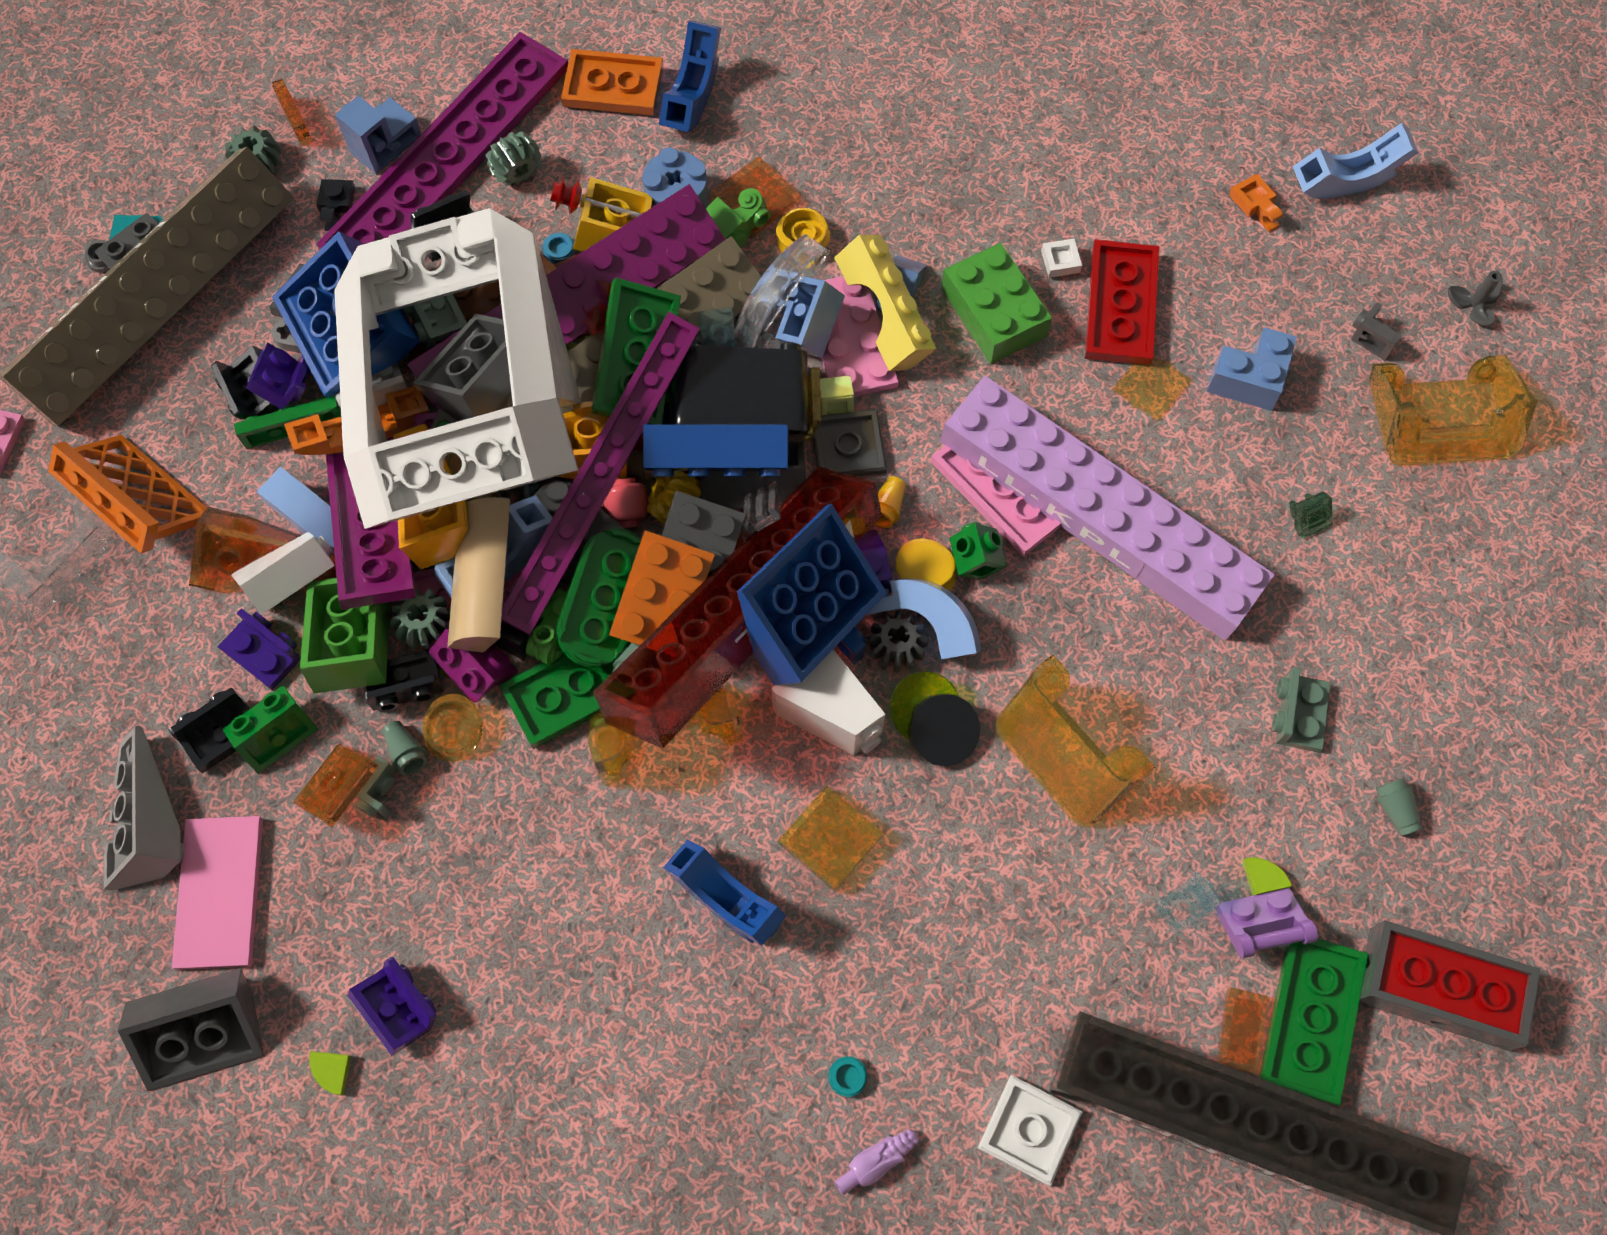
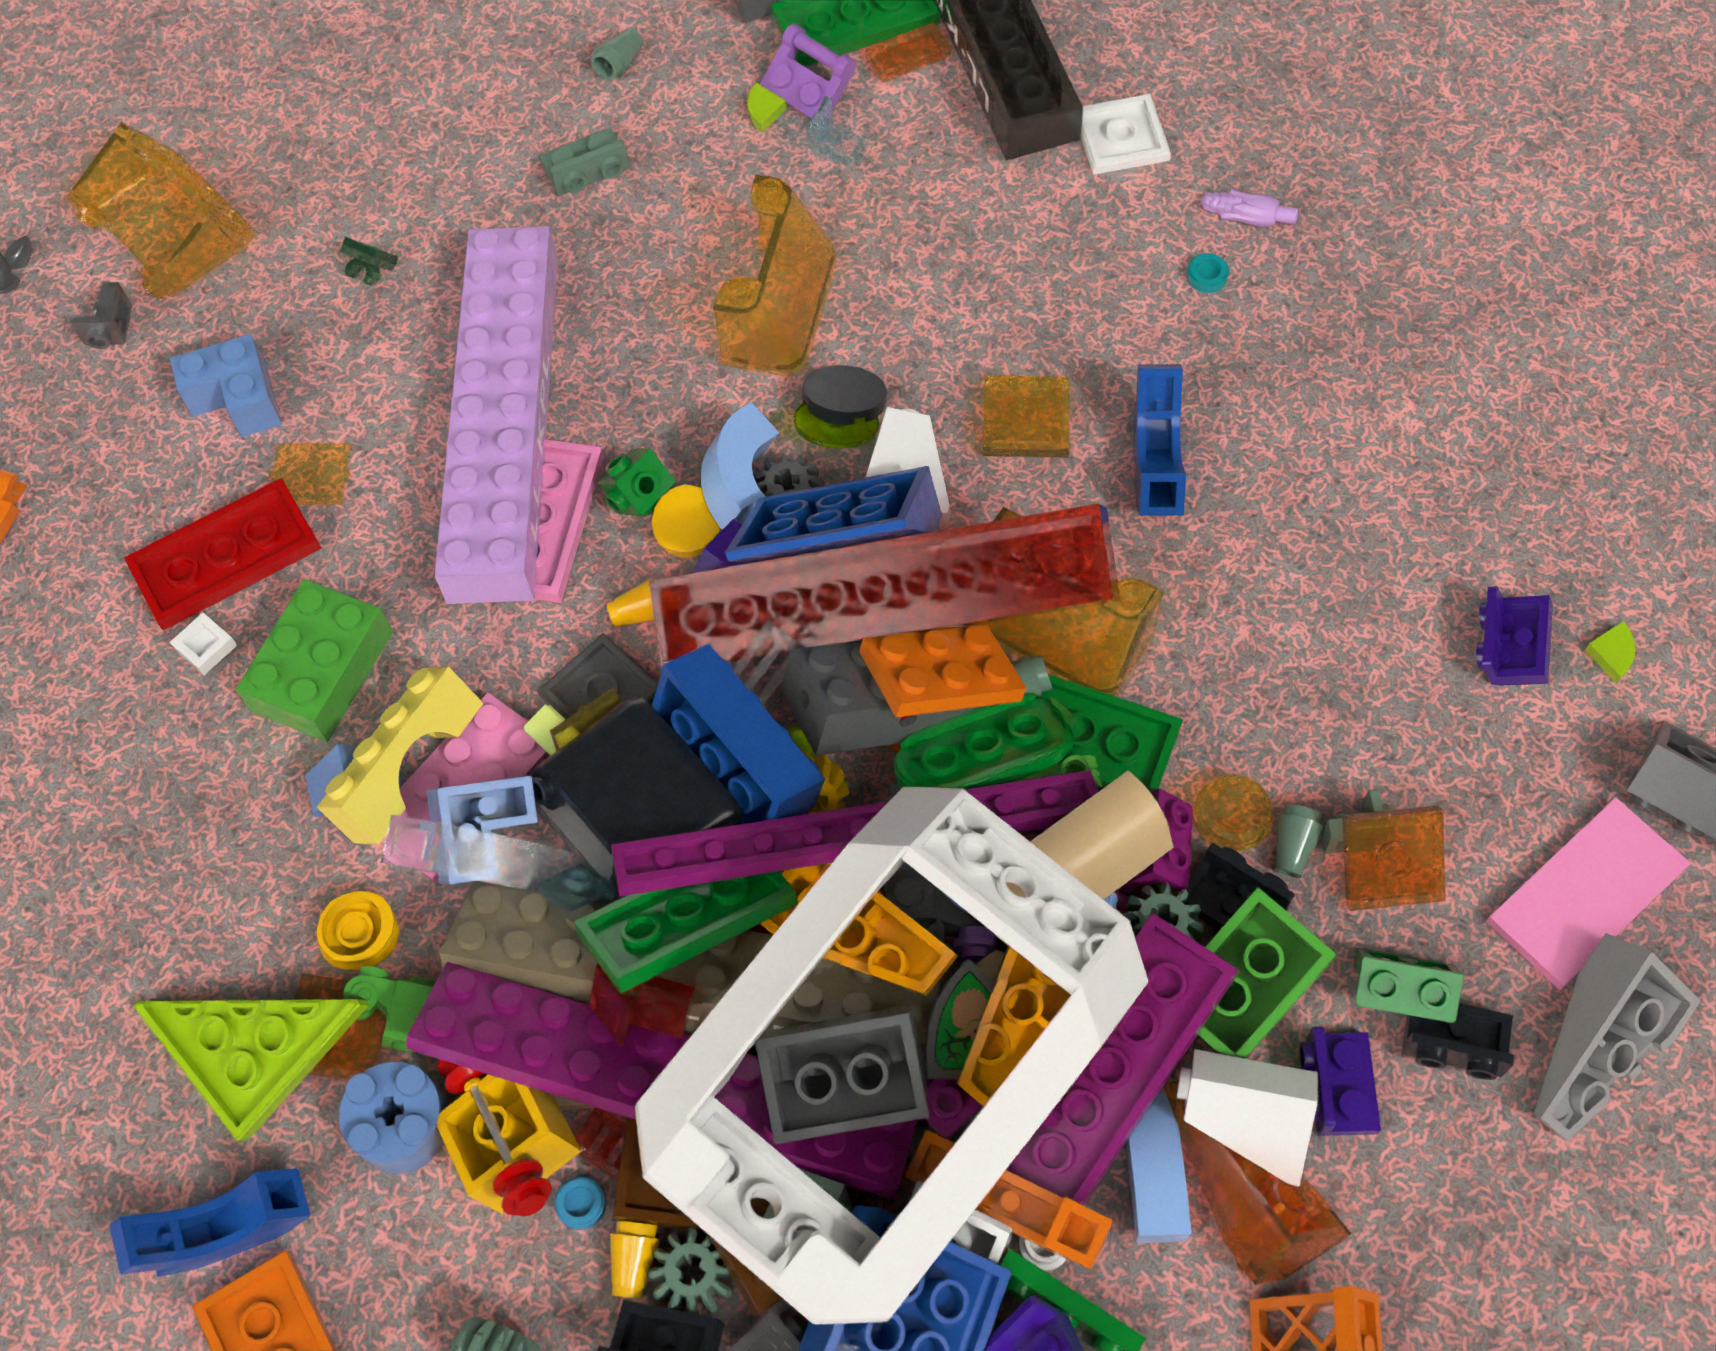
camera: 125 degrees left, 5 degrees down
none -> lime tile [133,999,369,1142]

